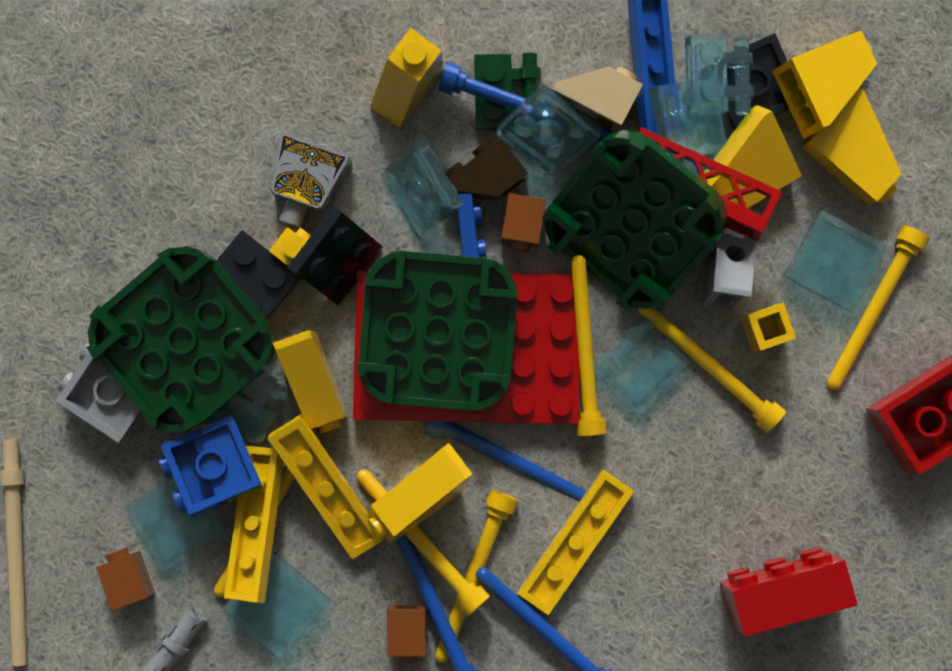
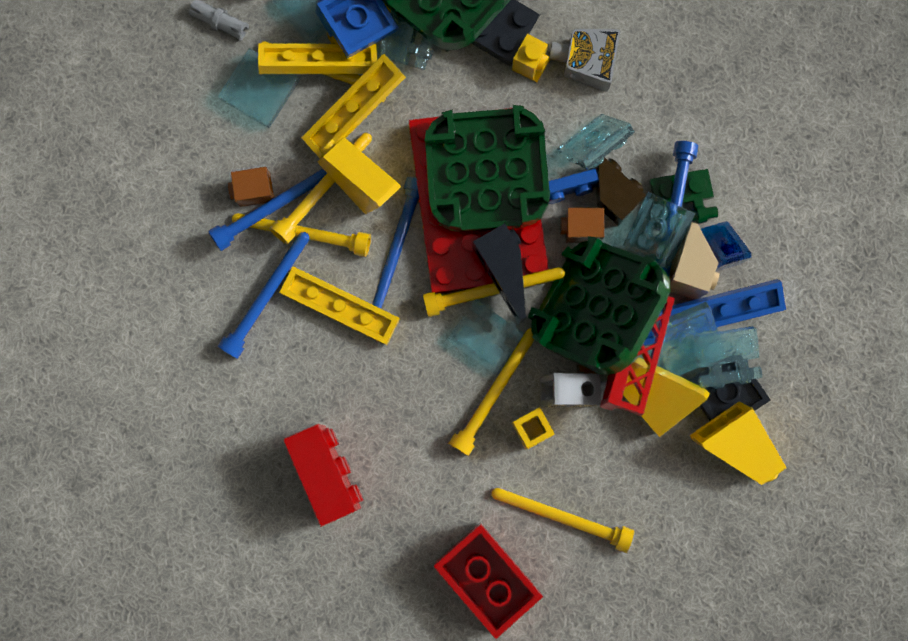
camera: 90 degrees right, 5 degrees down
yellow slope [273,330,347,434] -> none
black plate [287,206,383,305] -> none
yellow slope [370,27,444,129] -> none
clear light blue plate [783,210,888,312] -> none
yellow slope [801,87,902,206] -> none
none -> black slope [472,223,526,324]
none -> clear blue slope [701,221,751,271]

